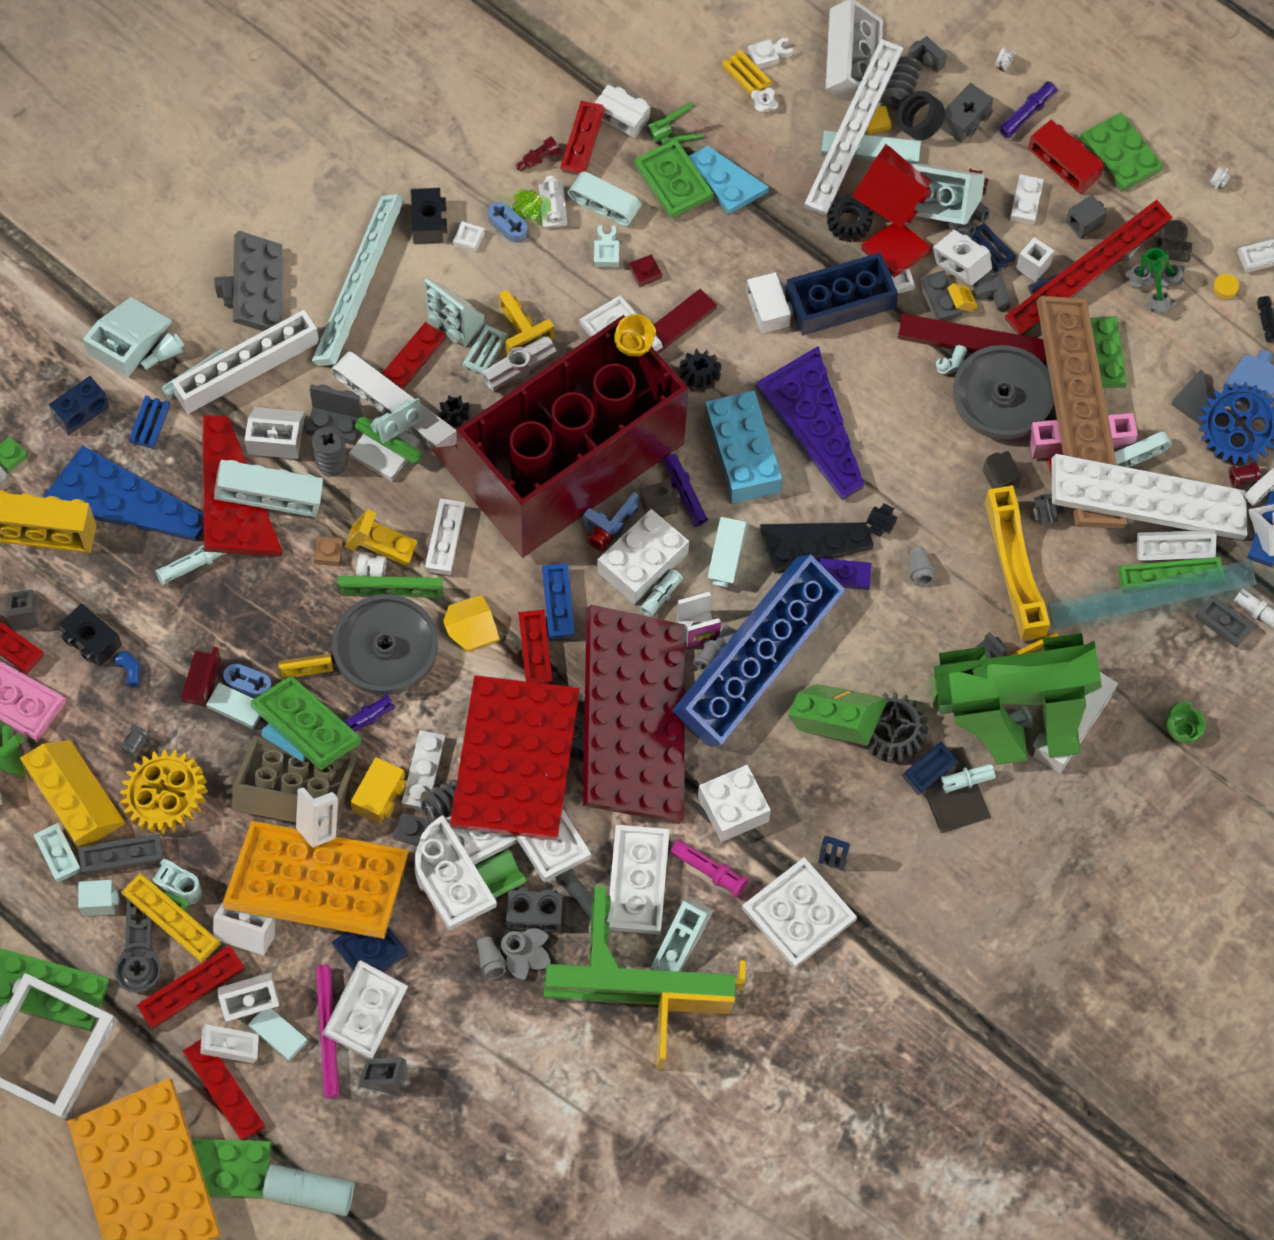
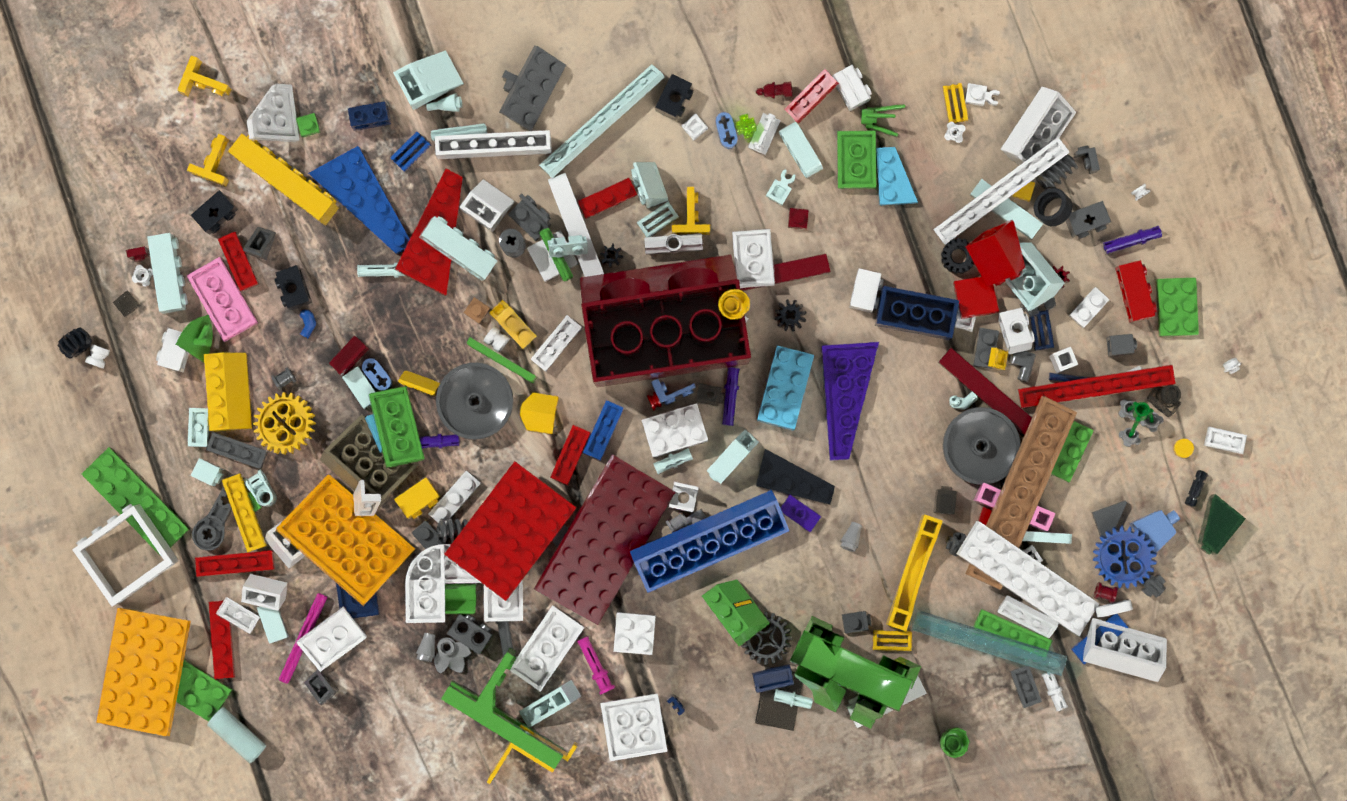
camera: 35 degrees right, 20 degrees up
black gear [866,503,898,537] -> none

